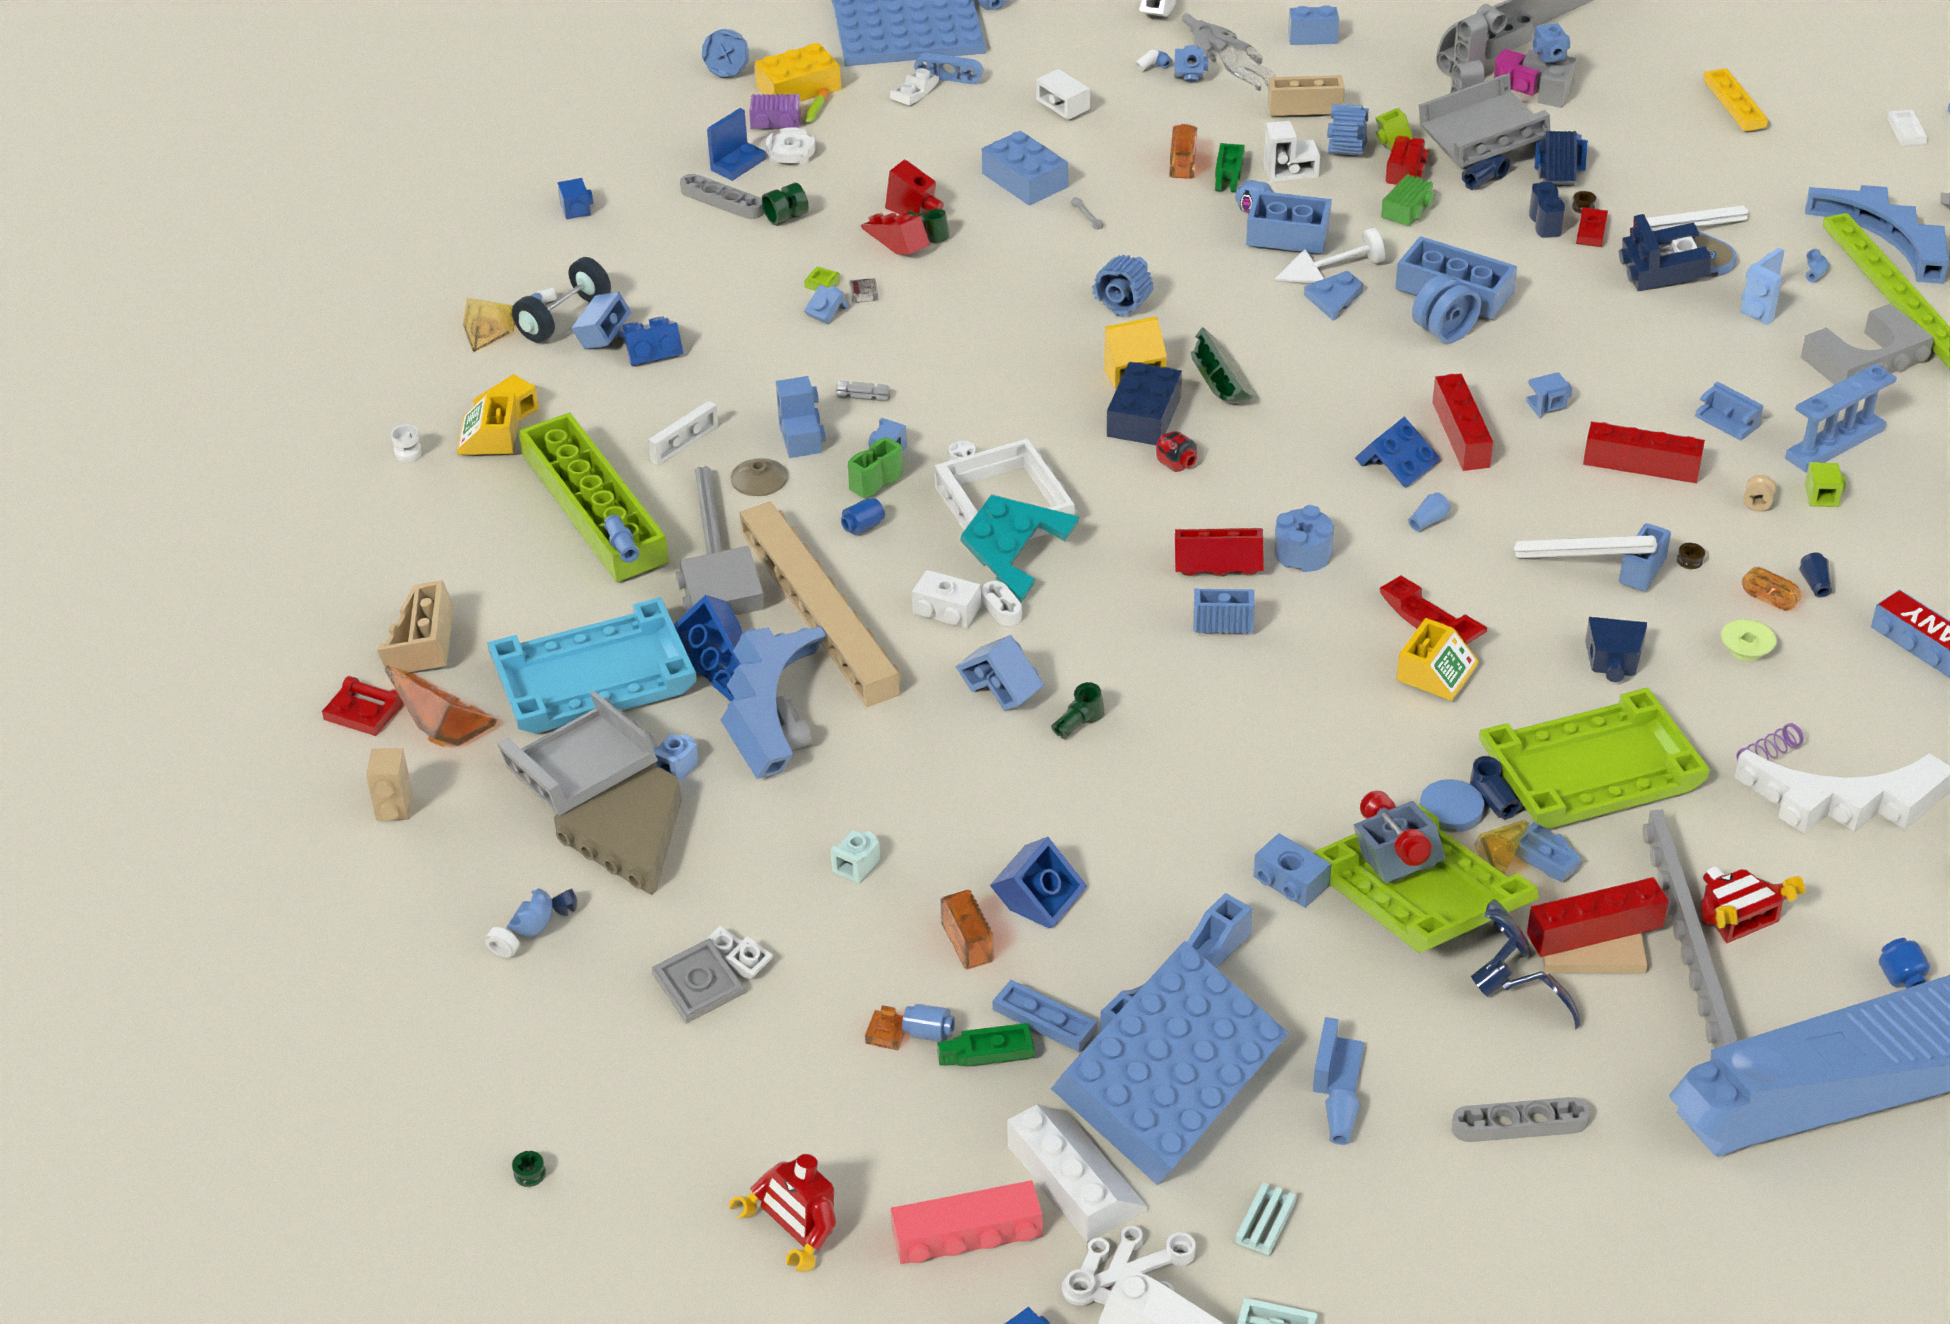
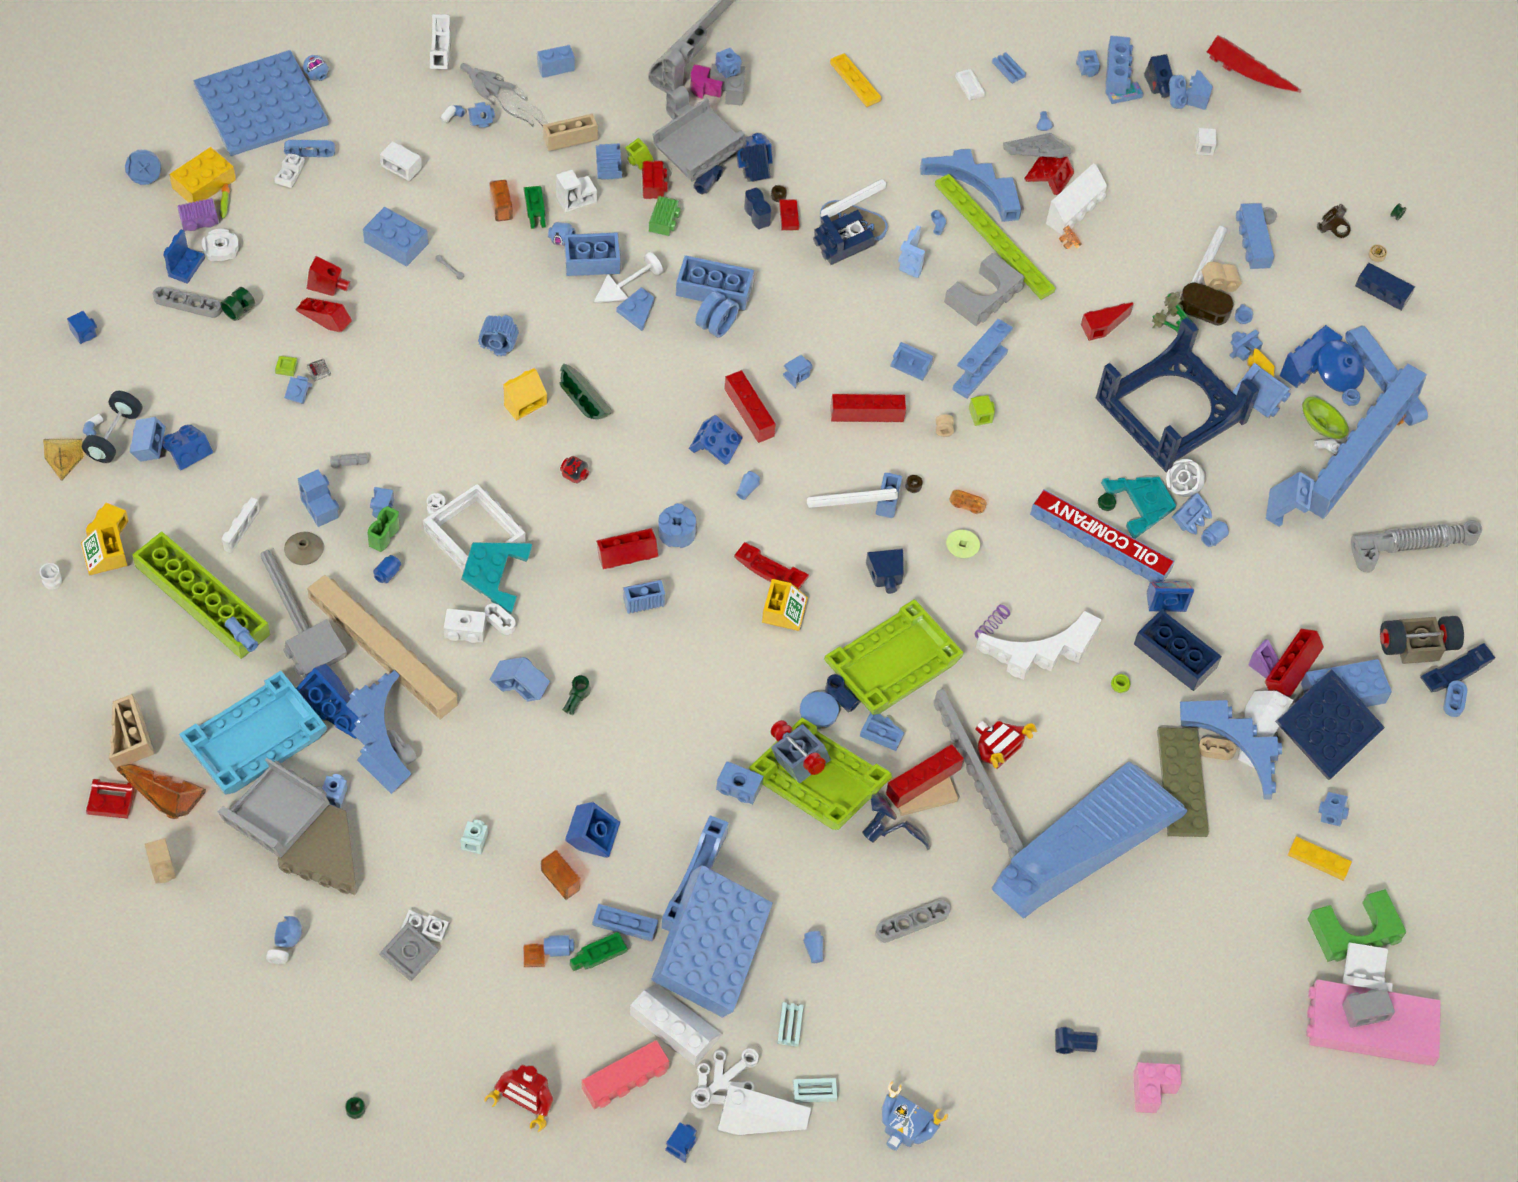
camera: 25 degrees left, 15 degrees up
dark blue hinge [551,888,578,916] -> none
dark green pin [907,209,950,243] -> none
dark blue brick [1107,361,1182,445] -> none
medium blue panel [1313,1017,1364,1095] -> none
clear yellow slope [1473,820,1530,874] -> none
dark blue cone [1799,552,1832,598] -> none
blue head [1878,938,1931,988] -> none

